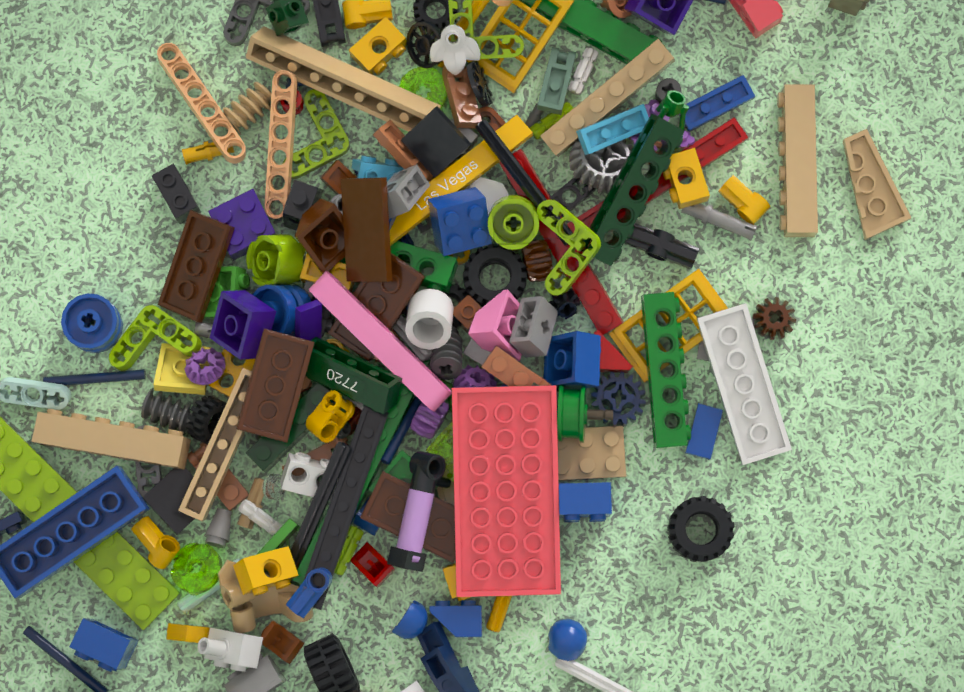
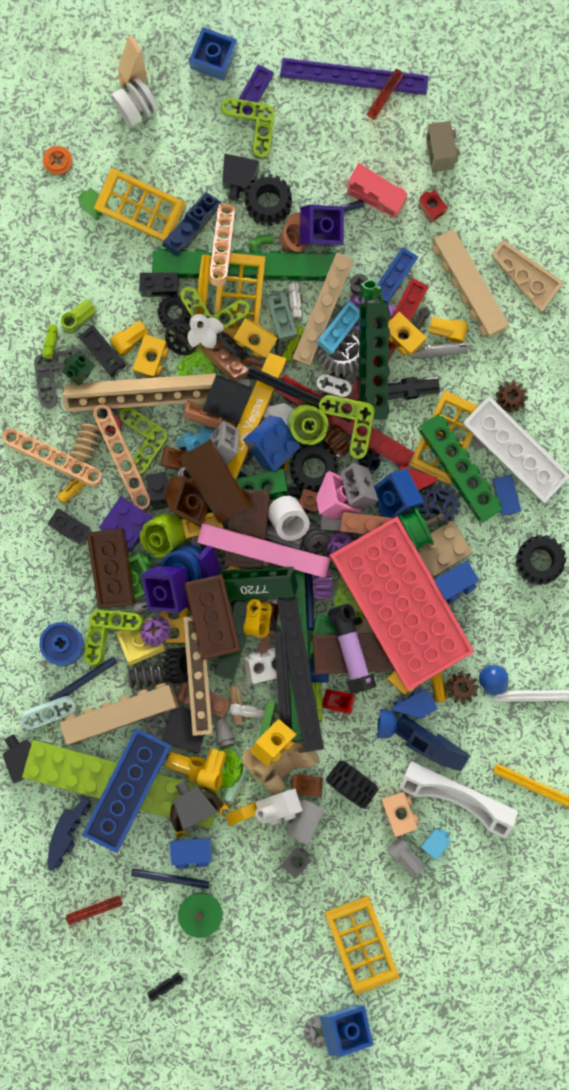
camera: 30 degrees left, 0 degrees up
blue piece [286,567,332,619] -> none
none -> dark grey torso [170,780,230,840]
none -> yellow piece [197,748,227,790]
none -> yellow brick [233,317,278,358]
none -> white beam [317,374,352,399]
none -> dark grey axle [404,307,431,339]
none -> red brick [418,189,448,223]
none -> reddish brown gear [446,671,479,705]

